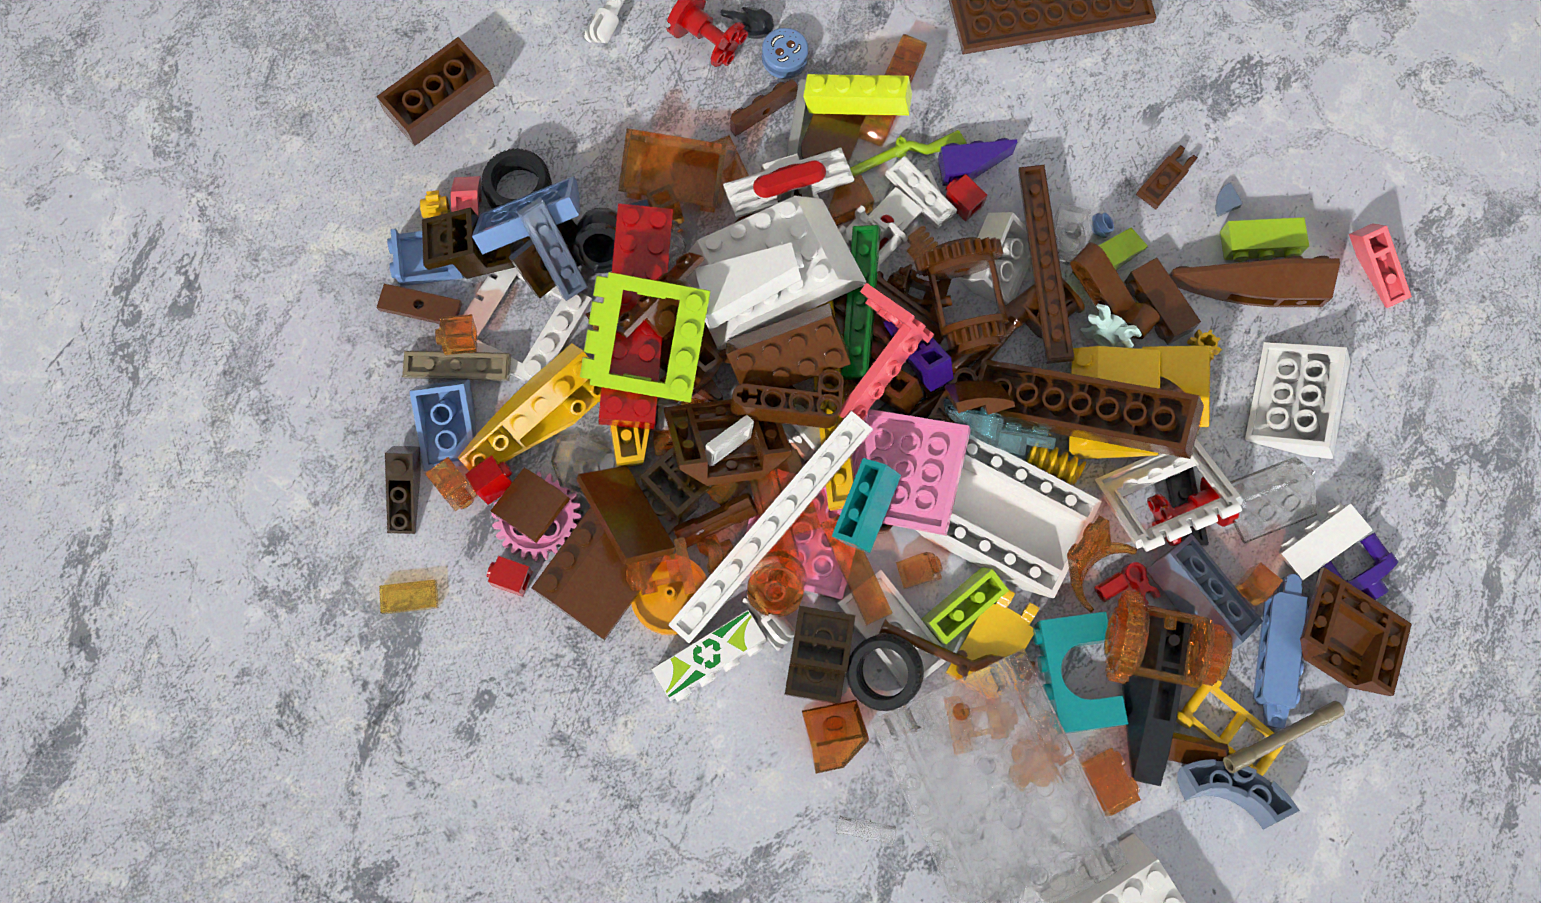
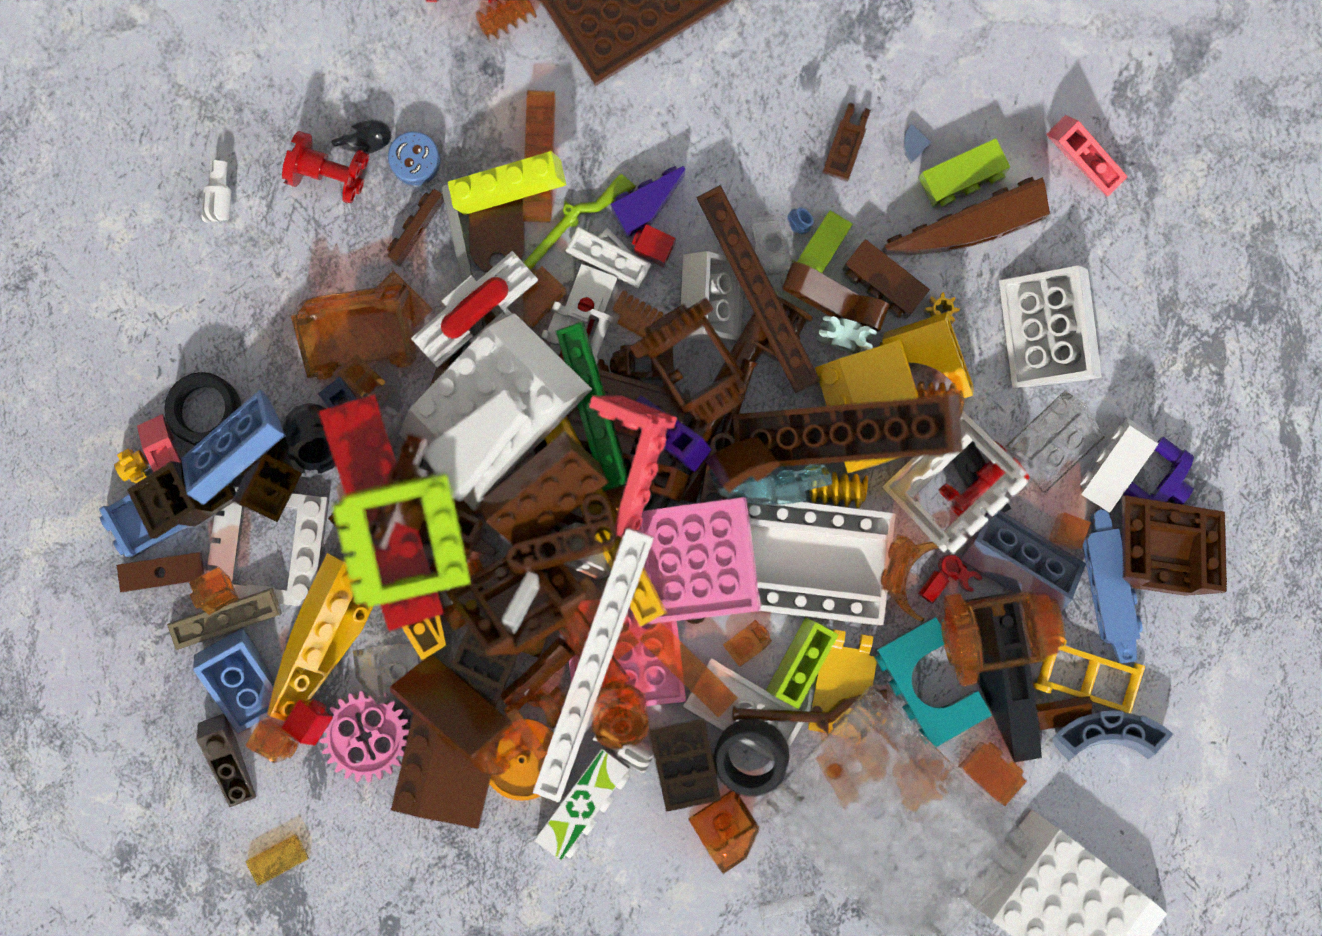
camera: 20 degrees left, 10 degrees up
reddish brown brick [376,37,495,146] -> none
red brick [487,556,533,597] -> none
reddish brown slope [490,467,570,543] -> none
sand blue tile [517,198,588,301] -> none
teal brick [832,458,901,553] -> none
dark tan piece [1223,701,1345,773] -> none

